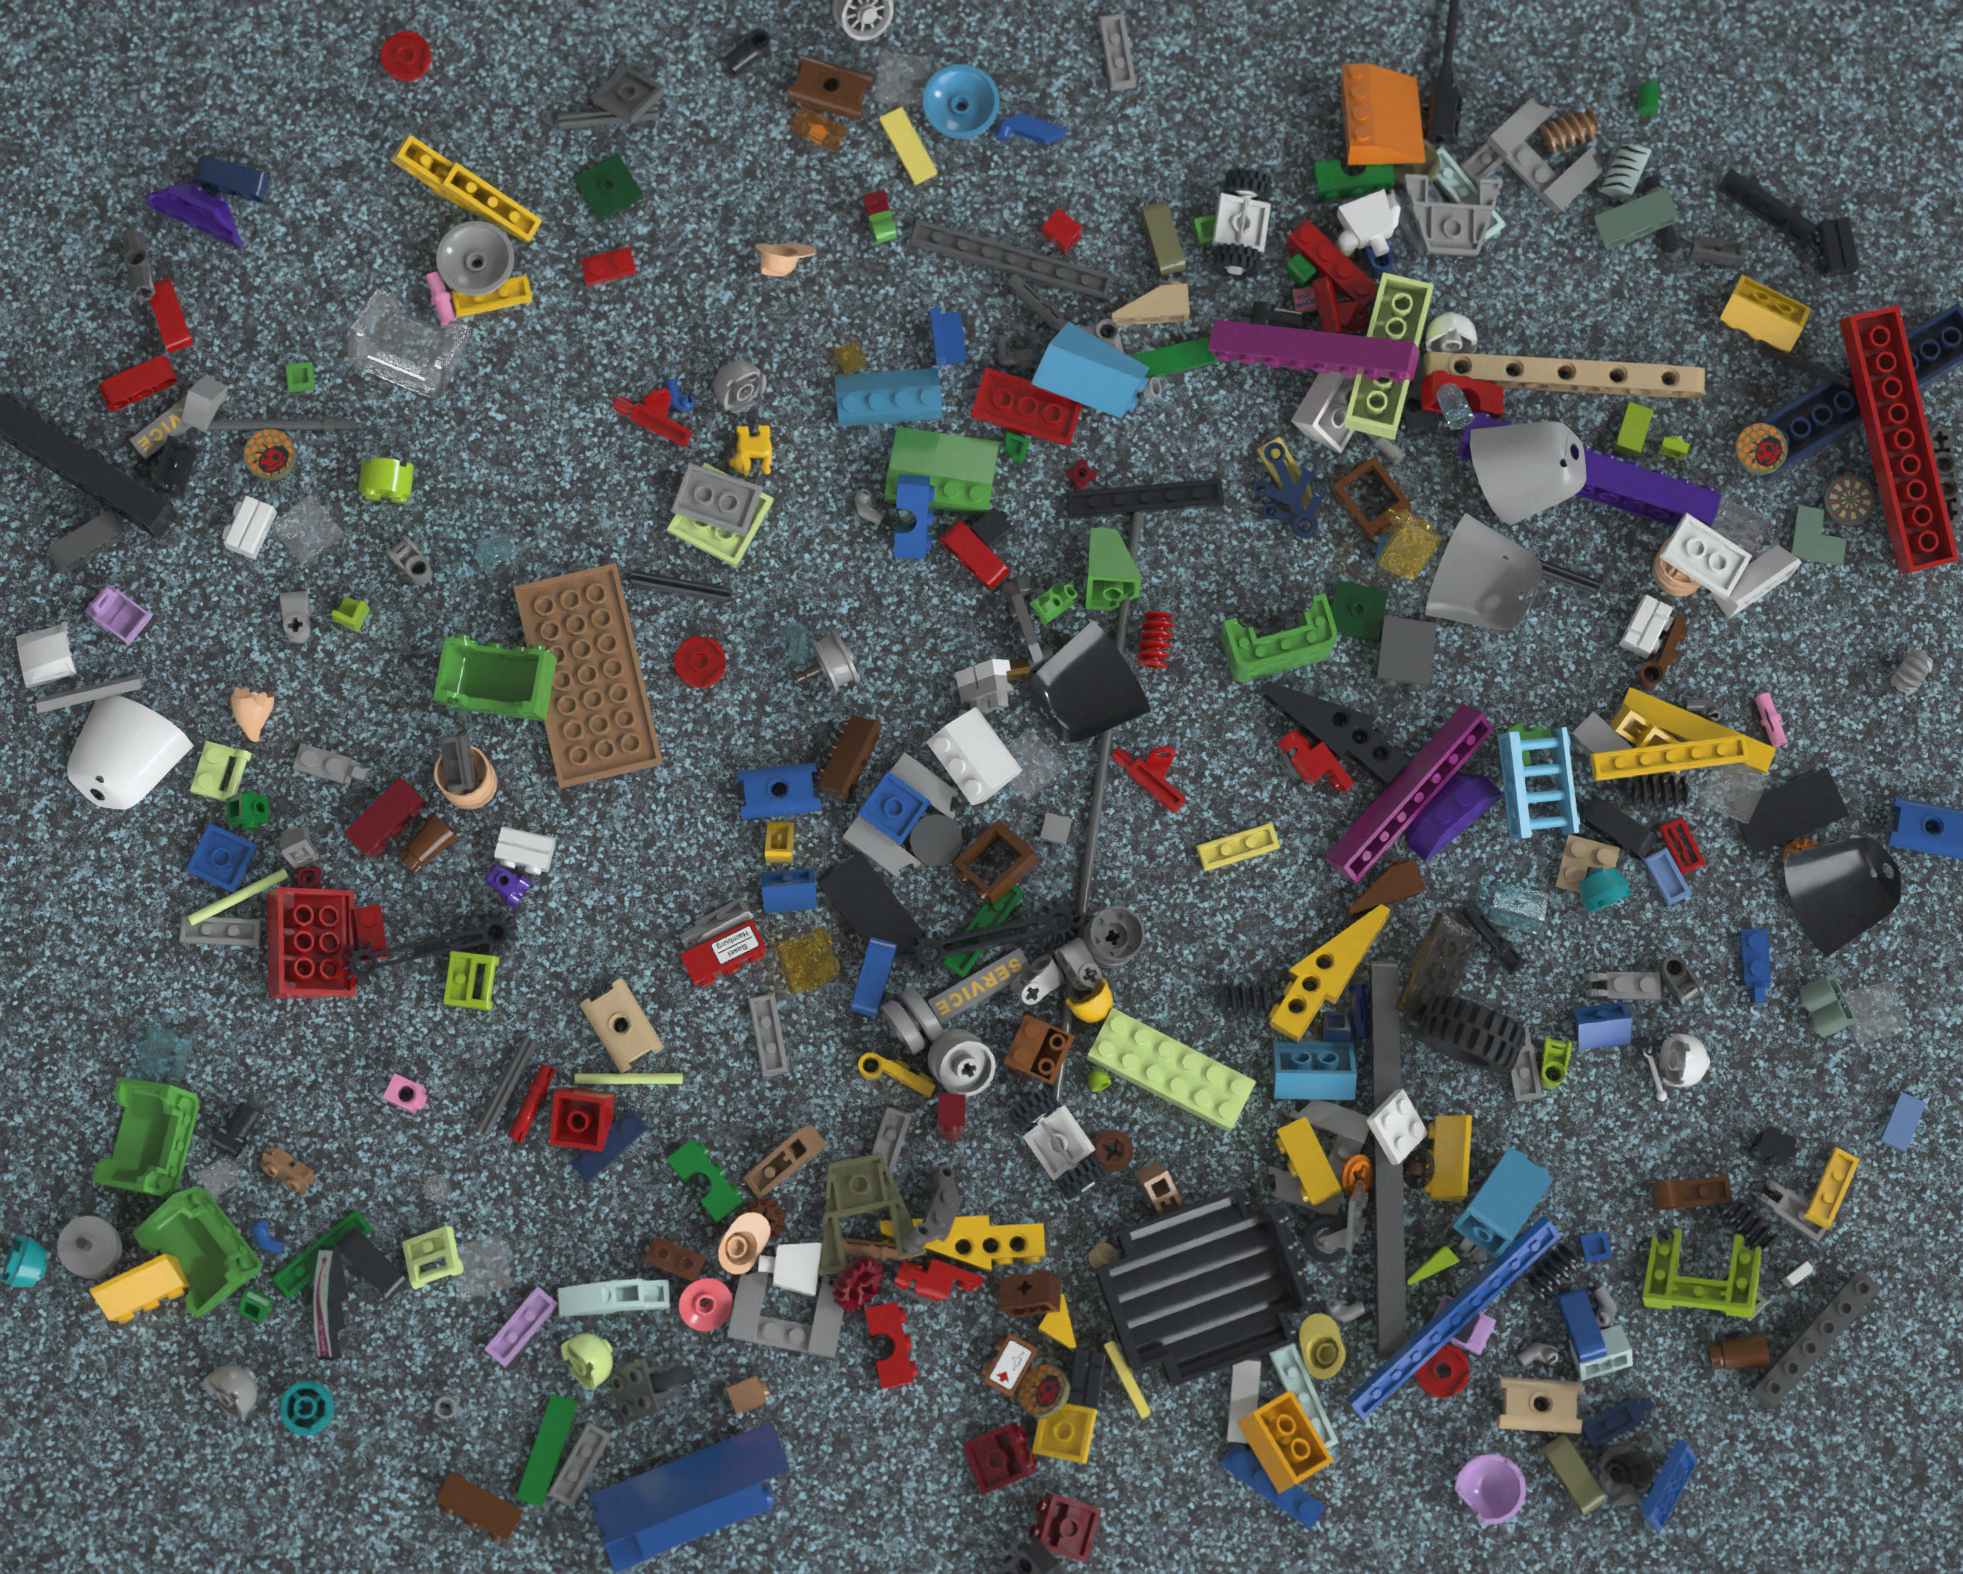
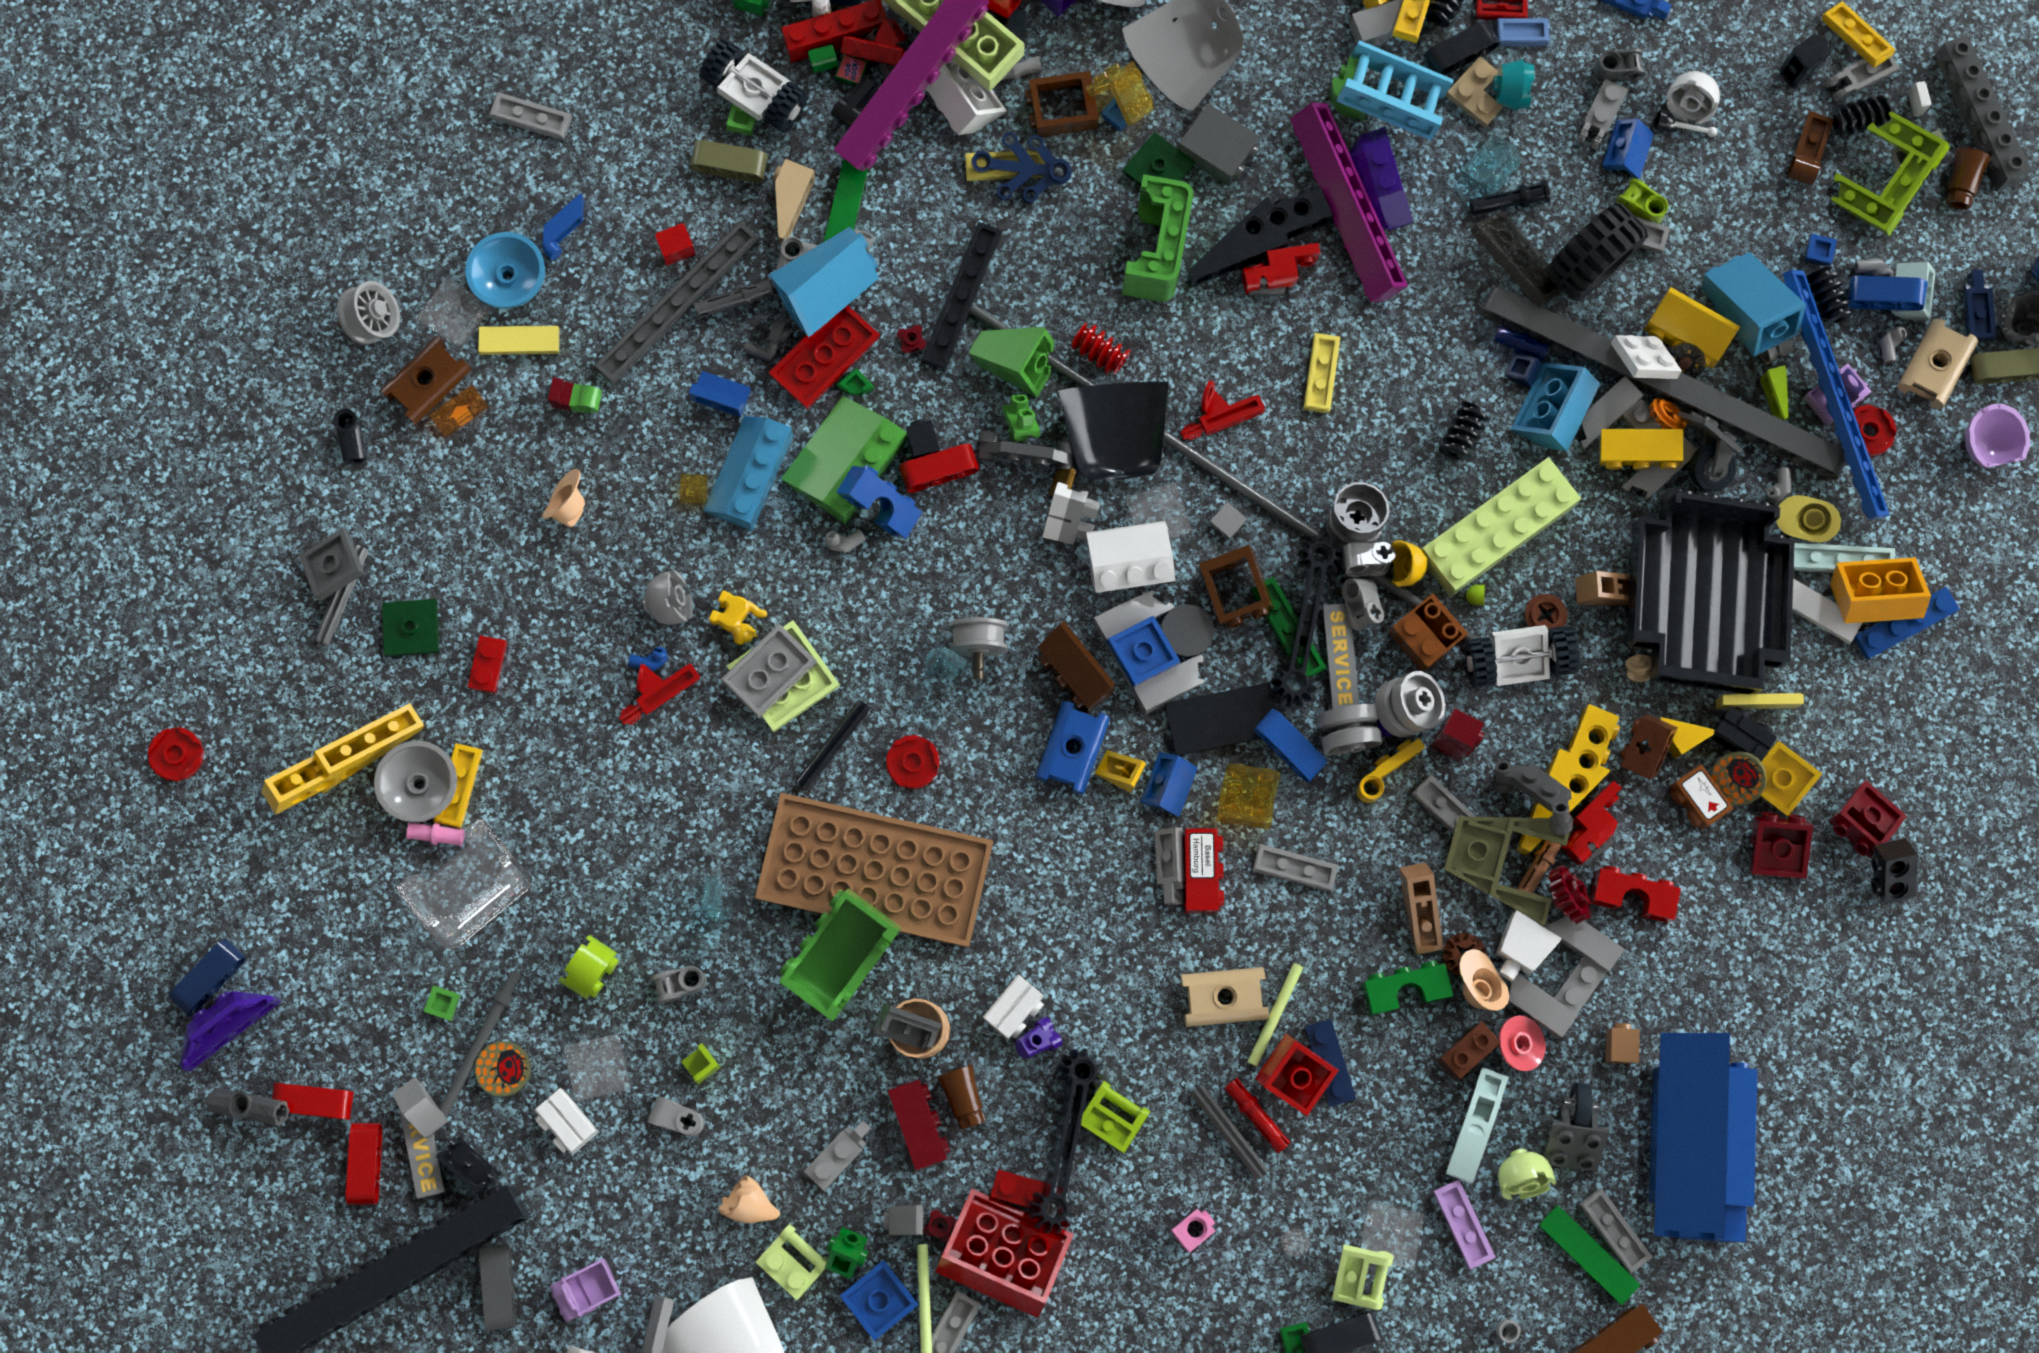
camera: 65 degrees left, 0 degrees up
yellow brick [1269,904,1390,1043] -> none
reddish brown slope [1346,858,1426,919] -> none

